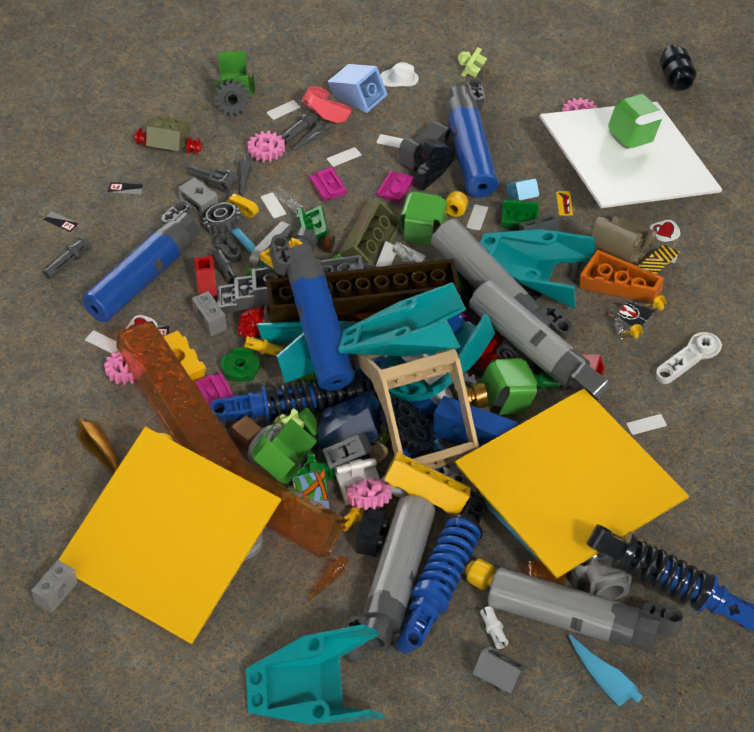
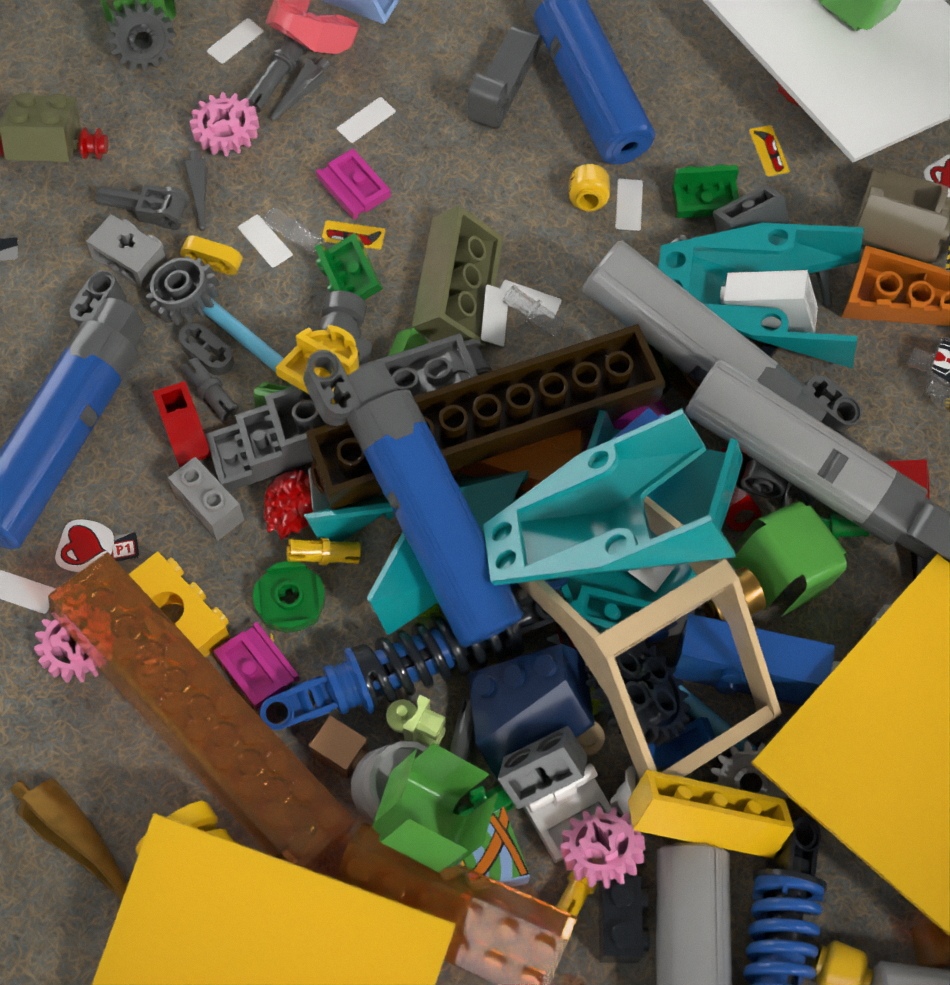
camera: 15 degrees left, 15 degrees up
light grey beam [249,221,291,266] -> none
bright green slope [298,408,317,436] -> none
reddish brown tile [323,234,335,253] -> none
white sticker [377,134,403,148] -> none
dark pink plate [377,170,414,204] -> none
bright green piece [400,191,447,246] -> none
black connector [414,139,455,191] -> none
medium azure panel [506,178,539,201] -> none
none -> yellow sticker [321,220,385,250]
none -> white slope [720,270,818,333]

